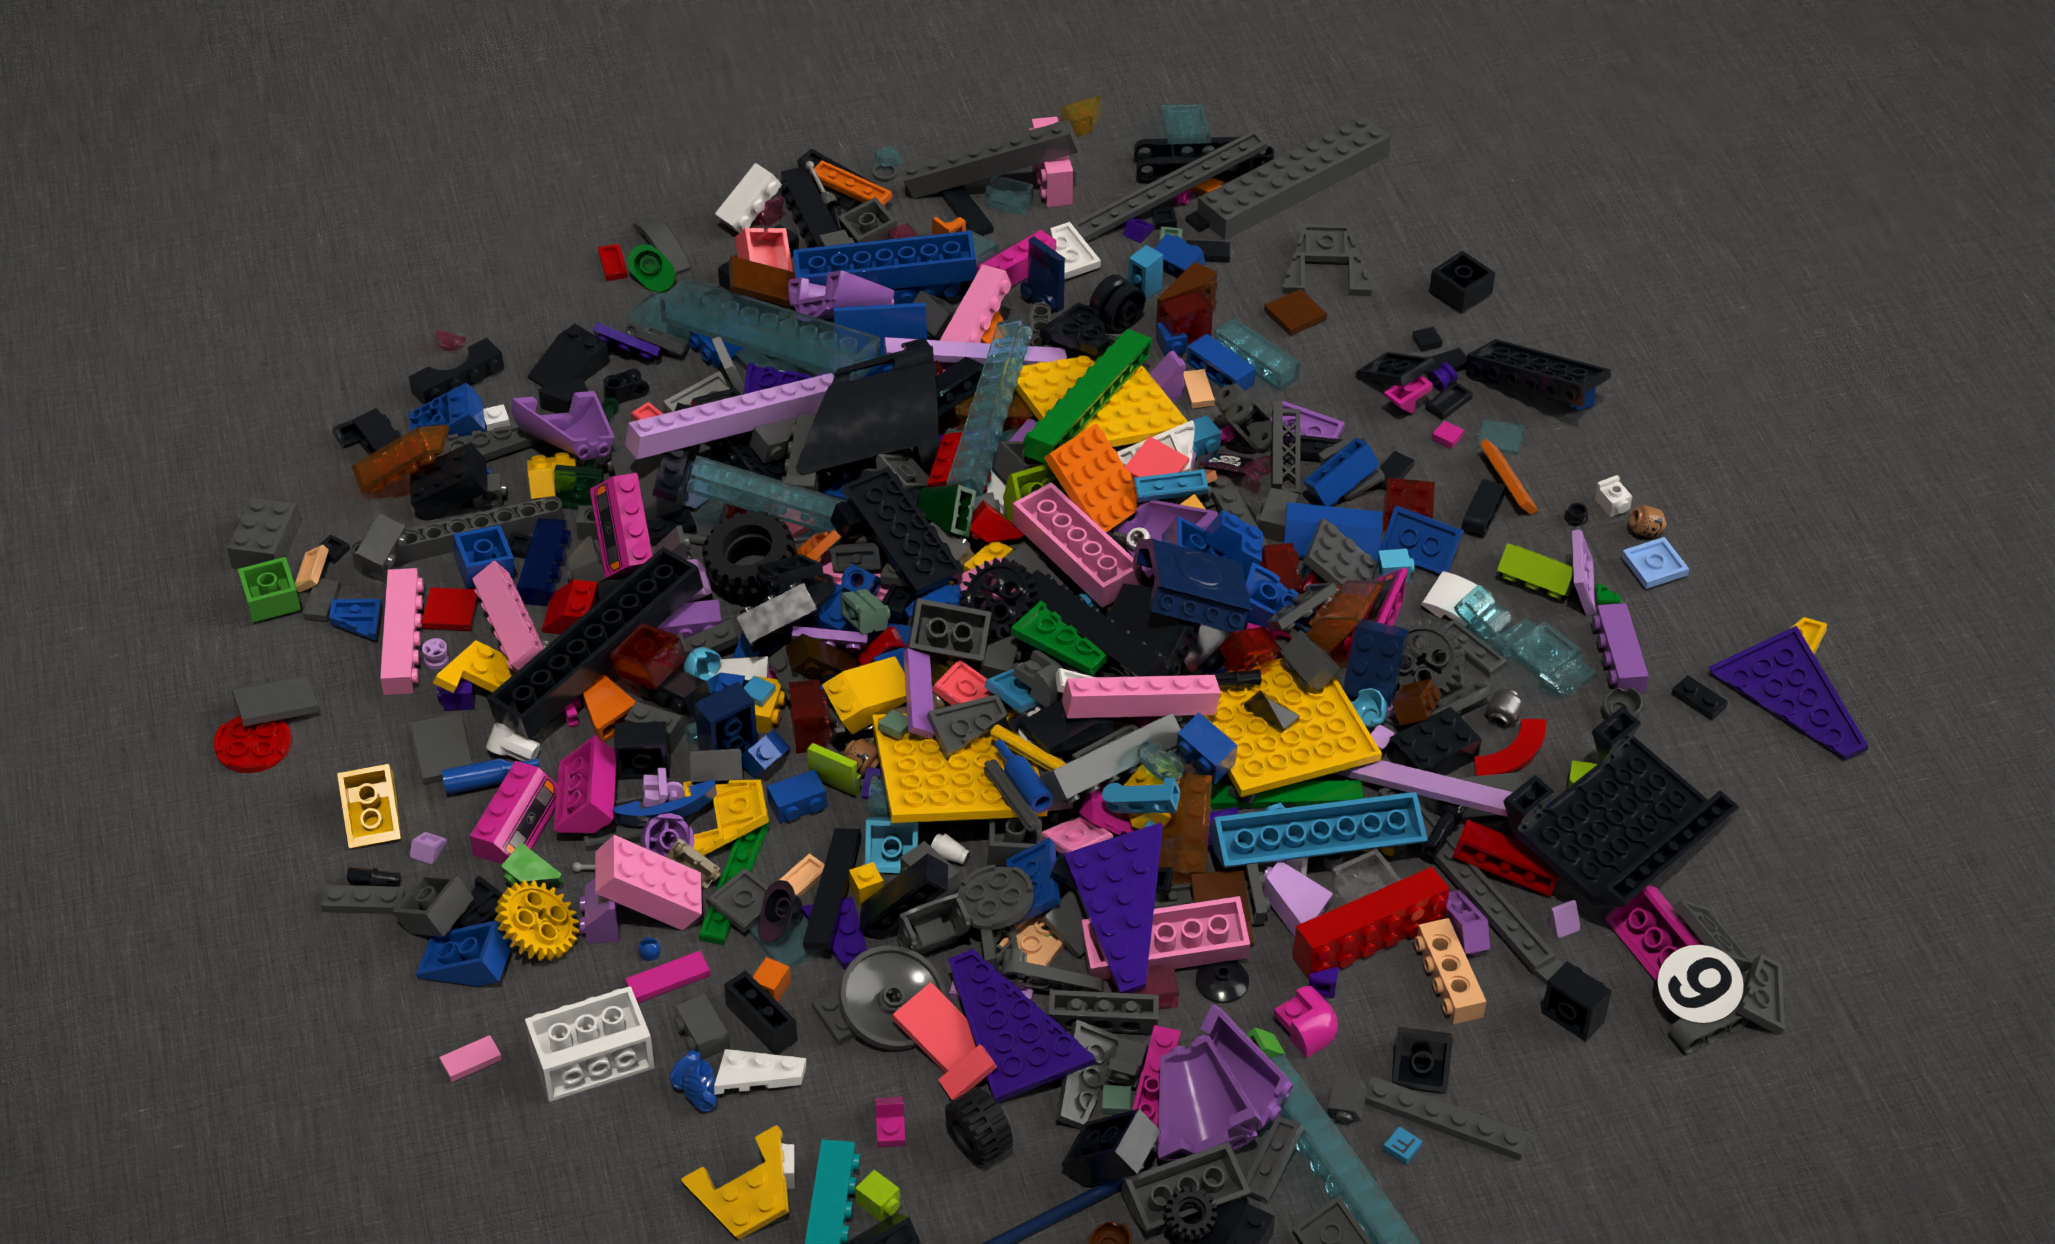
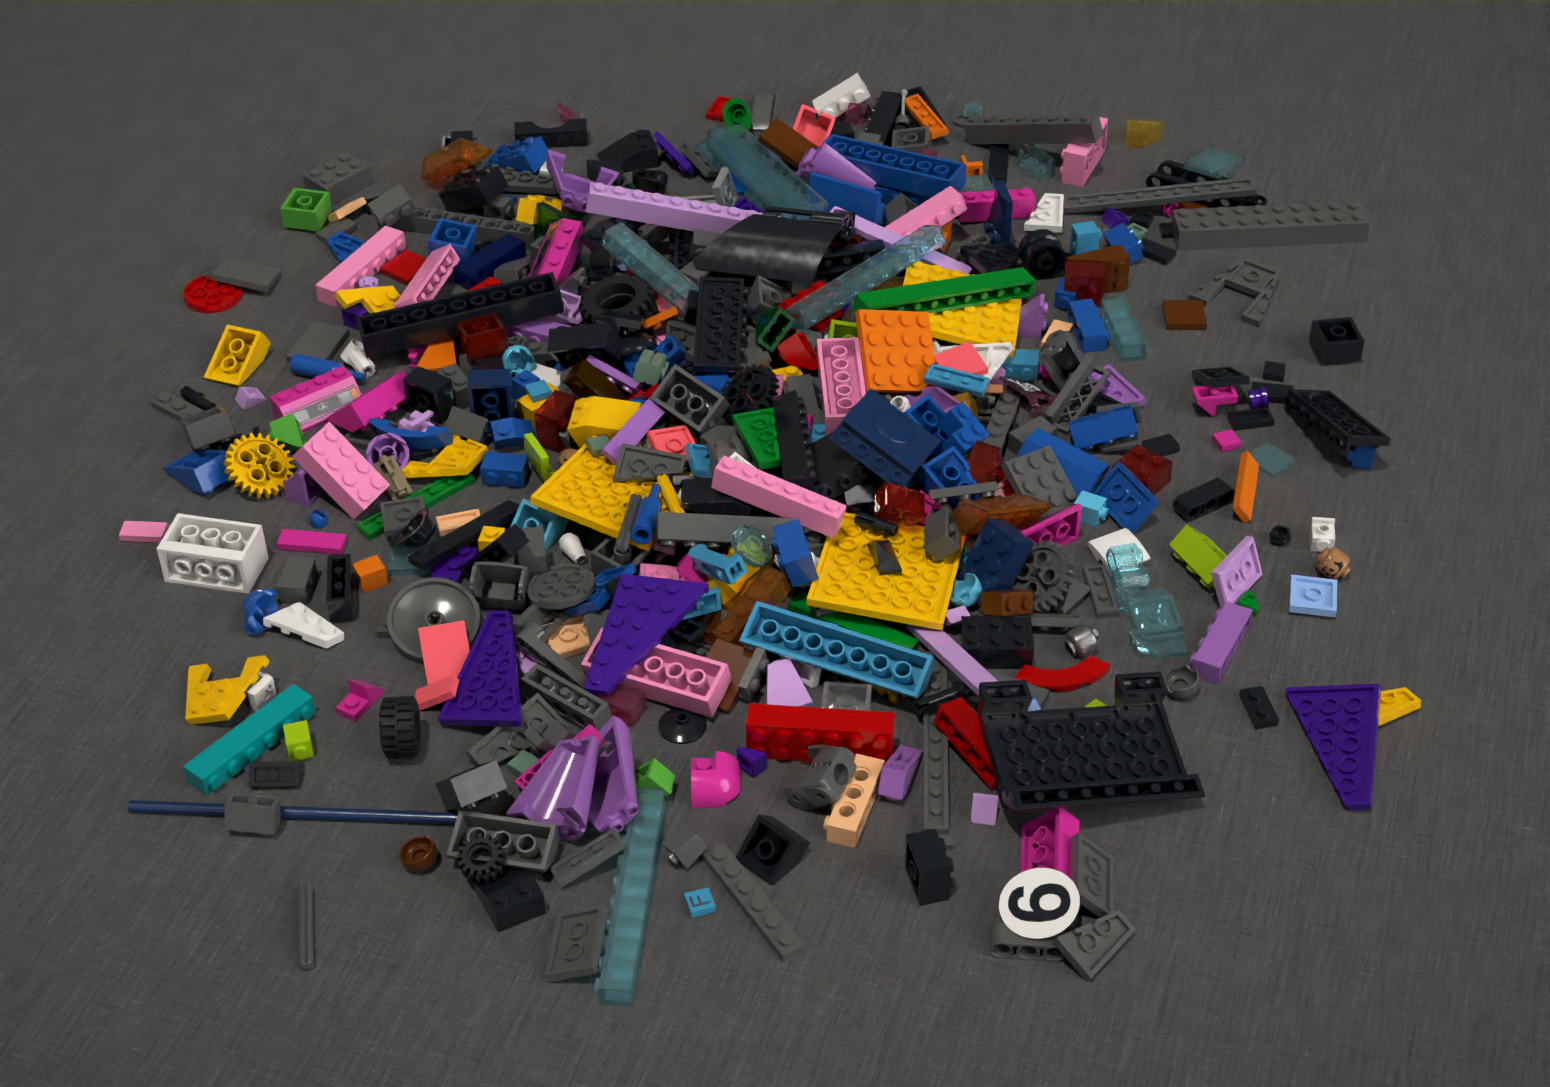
camera: 35 degrees right, 5 degrees down
none -> dark grey piece [784,744,857,810]

